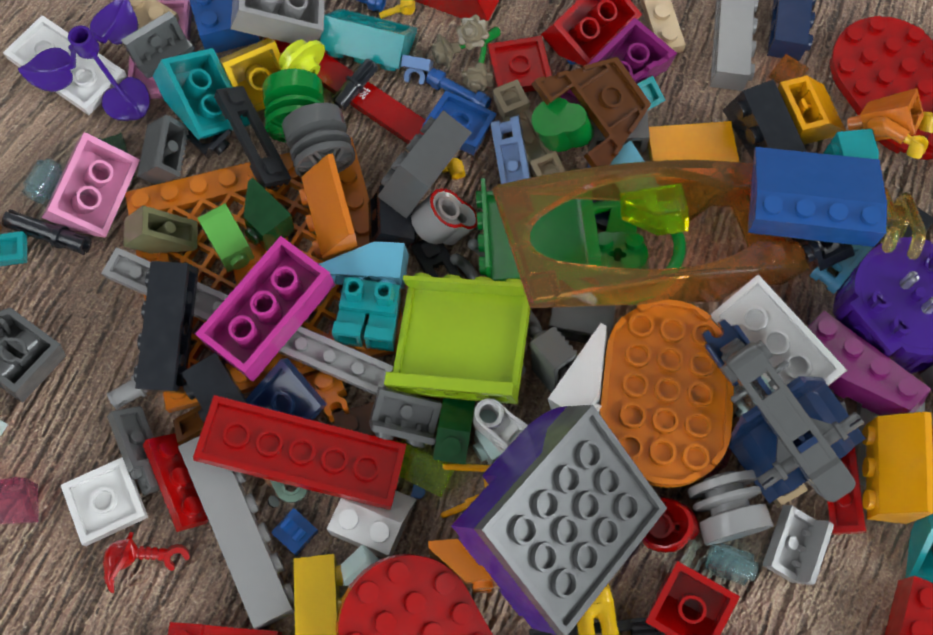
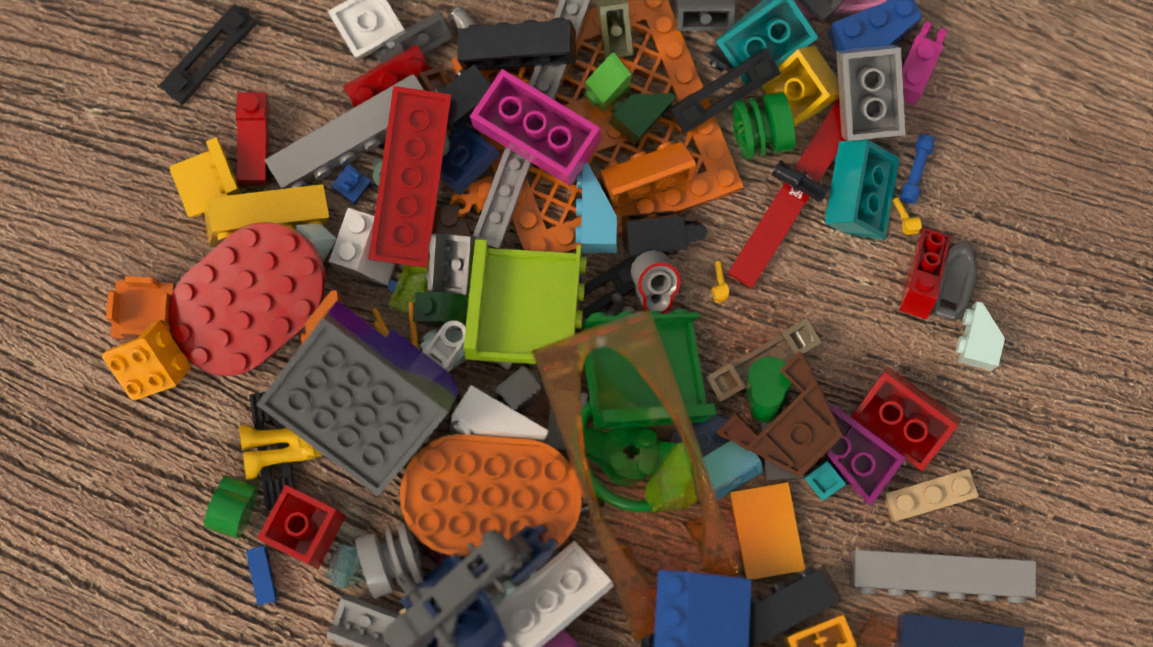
camera: 85 degrees right, 10 degrees up
red piece [103,532,190,593] -> none
neon yellow piece [278,39,325,75] -> none
dark grey wheel [282,103,355,177] -> none
teal hips [332,277,401,352] -> none
dark grey brick [377,110,472,218] -> none
medium blue tile [401,55,434,85] -> none
blue plate [422,91,497,156] -> none
blue bar [426,68,492,109] -> none
dark tan plant [431,14,501,92] -> none
red plate [487,35,552,92] -> none
medium blue plate [491,115,532,190] -> none
red hair [642,497,700,553] -> none

